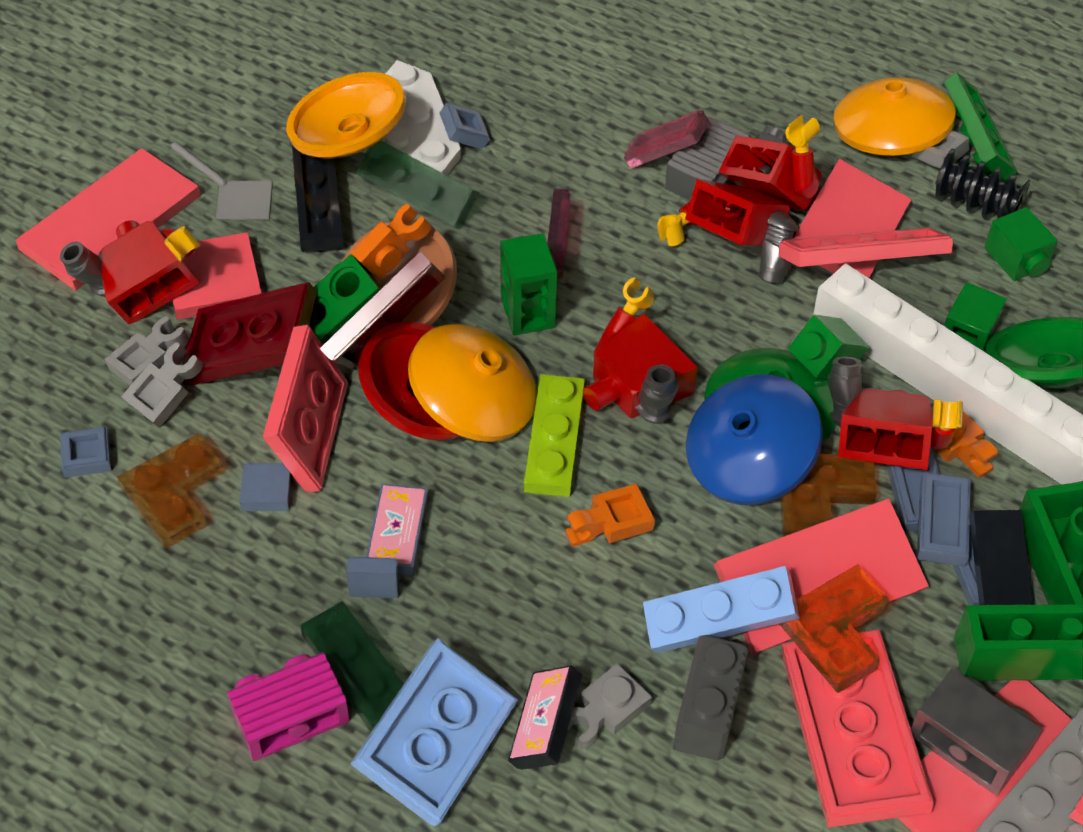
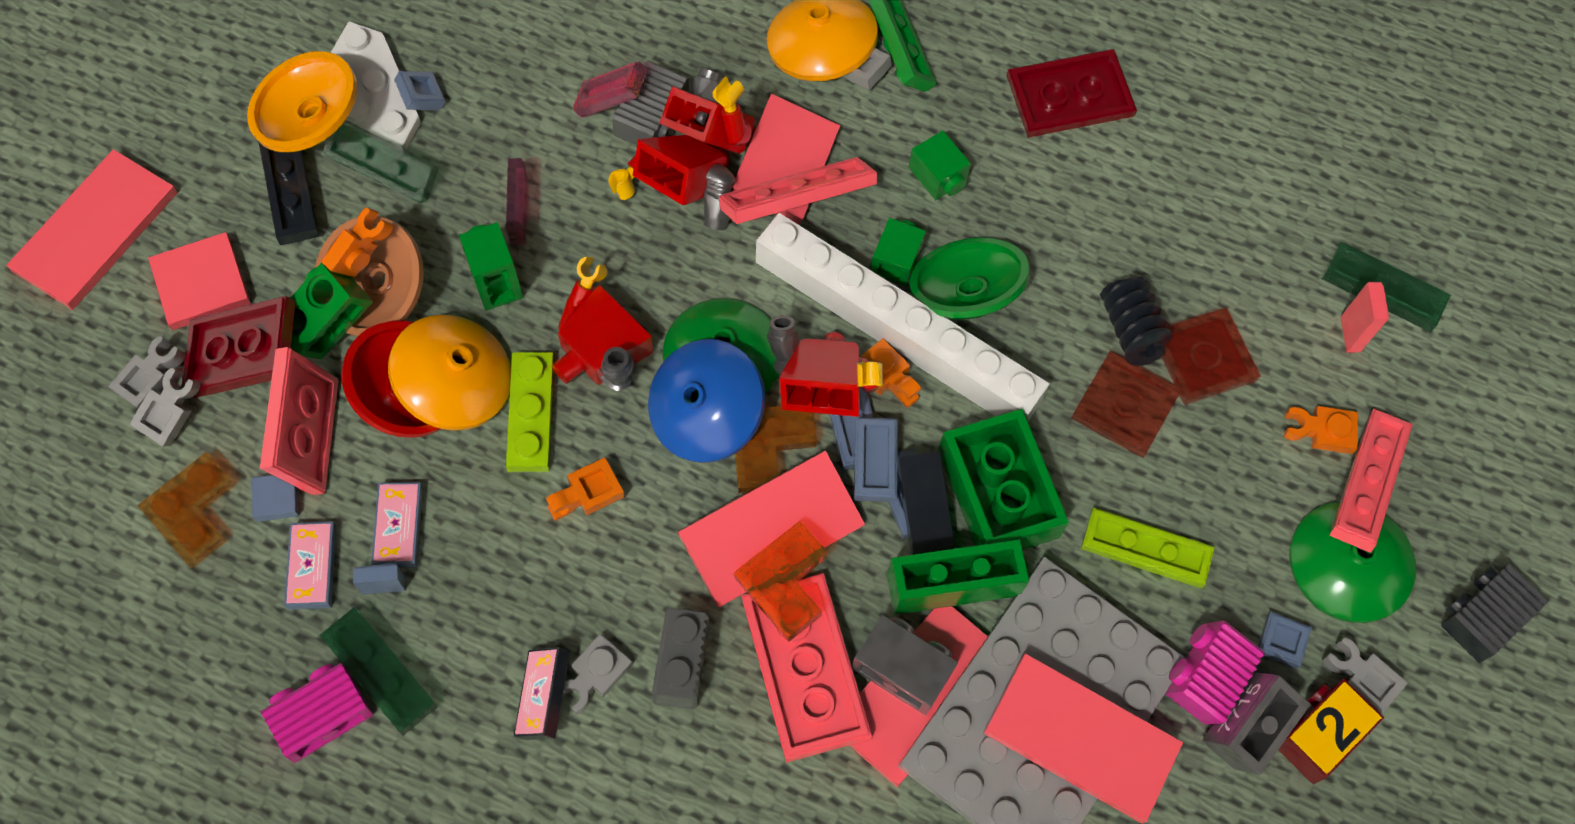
camera: 10 degrees left, 15 degrees up
red torso [60,220,201,324] -> none
sand blue tile [60,426,112,478] -> none
light grey piece [171,142,272,220] -> none
tile [320,251,445,369] -> none
light blue tile [350,638,518,827] -> none
light blue plate [643,566,800,653] -> none
green brick [788,314,870,379] -> none
black piece [935,149,1030,220] -> none
none -> bright pink tile [284,522,336,610]

